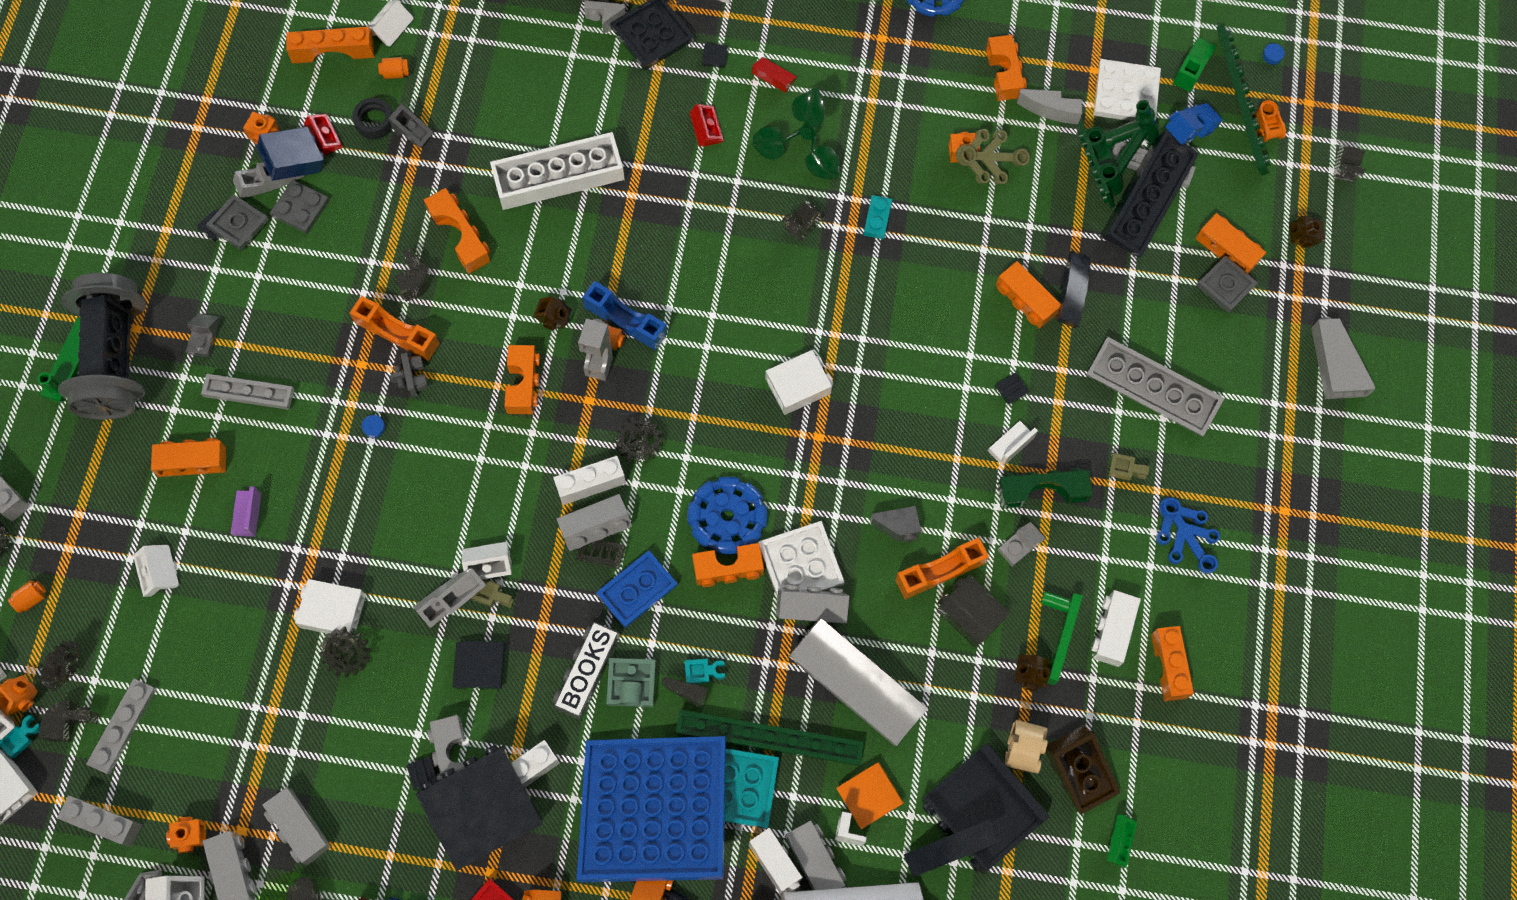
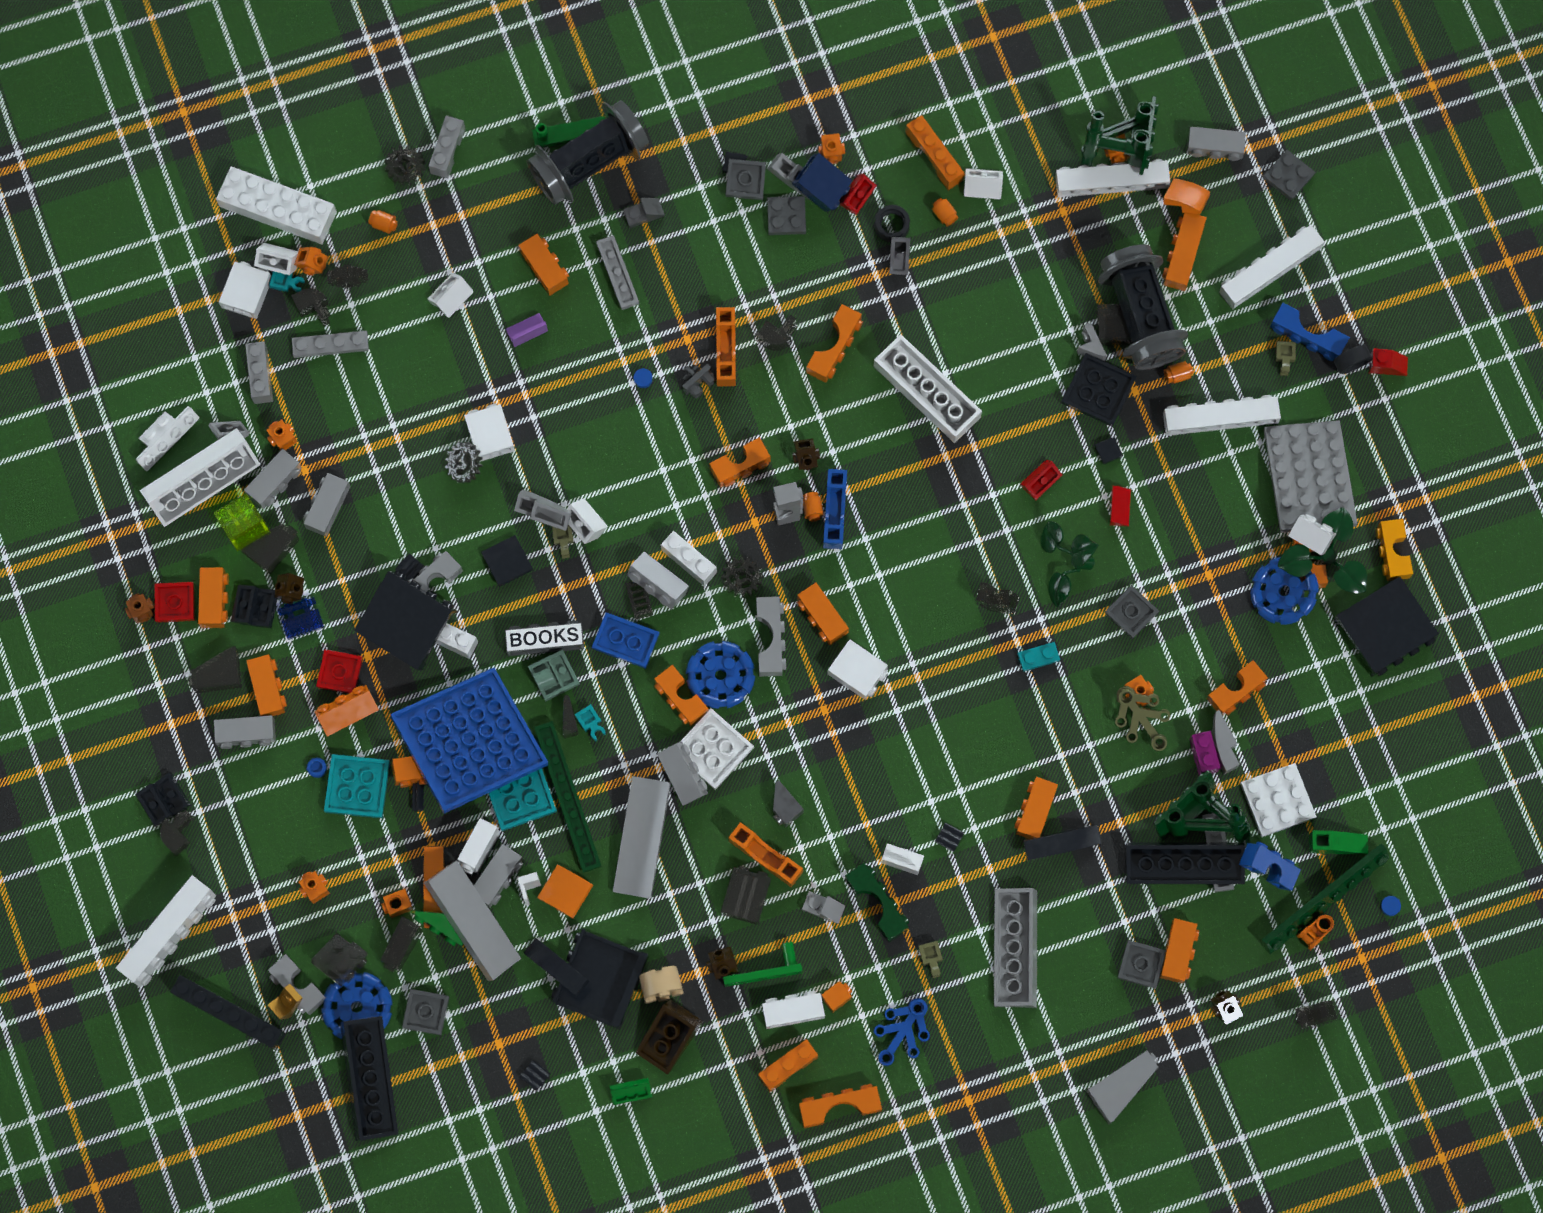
camera: 65 degrees right, 5 degrees up
none -> light grey arch [756,597,786,677]
none -> orange brick [796,582,849,645]
none -> orange arch [799,1084,882,1129]
none -> orange brick [821,981,852,1013]
none -> dark grey plate [1105,585,1159,639]
none -> magenta brick [1189,731,1220,775]

